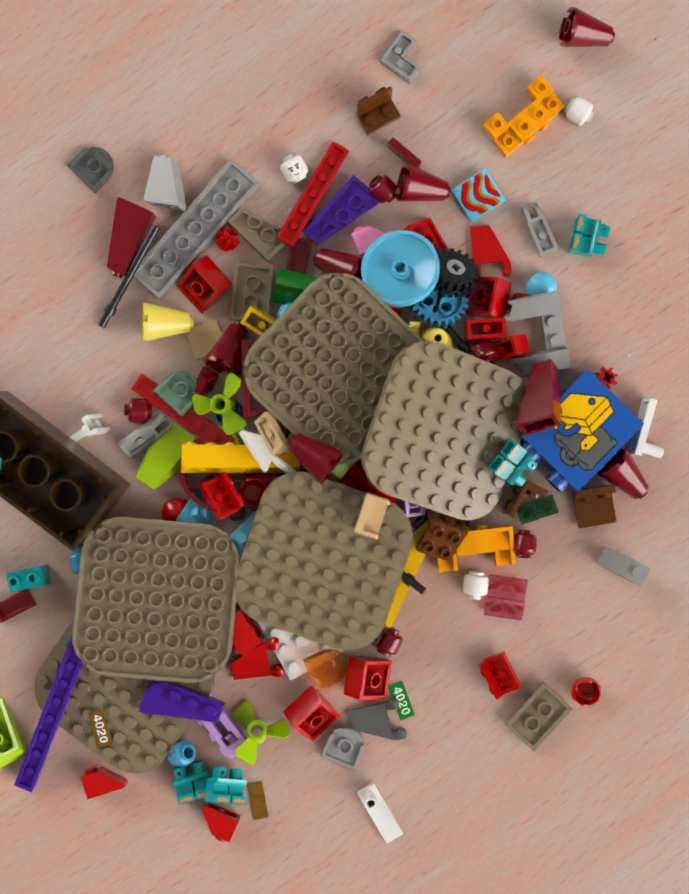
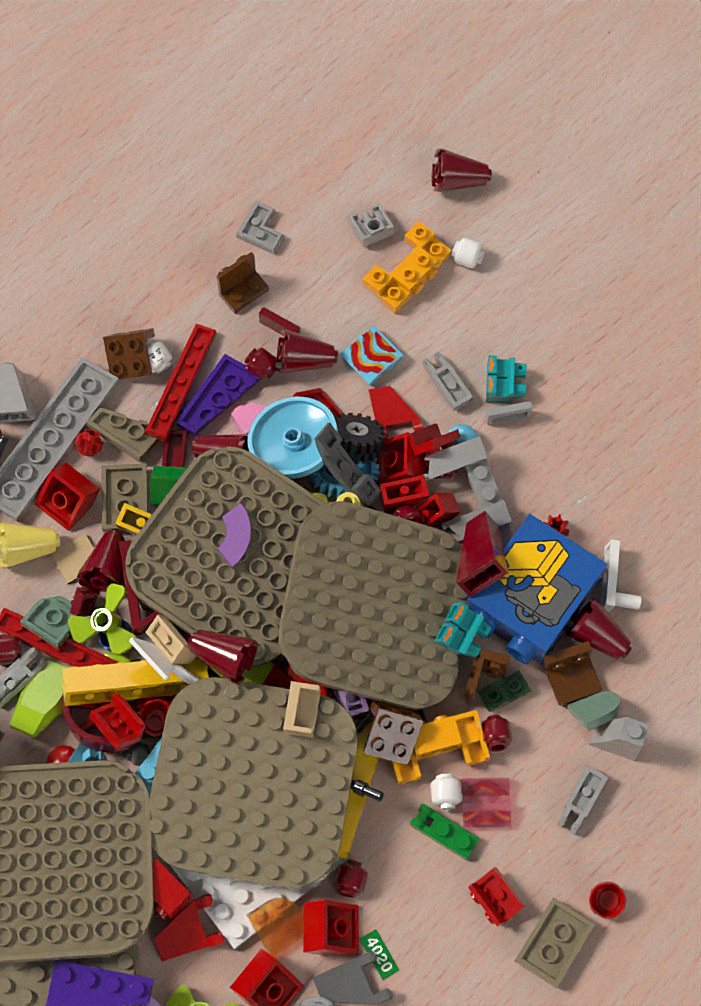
camera: 10 degrees left, 20 degrees down
none -> reddish brown bracket [103,328,155,379]
none -> medium lavender tile [218,504,251,568]
none -> dark grey slope [314,423,381,506]
none -> light grey brick [349,203,394,247]
none -> red bracket [407,423,461,456]
none -> green plate [409,804,479,861]
none -> light grey tile [486,401,532,425]
none -> light grey hinge [557,765,608,835]
none -> sand green tile [567,691,623,731]

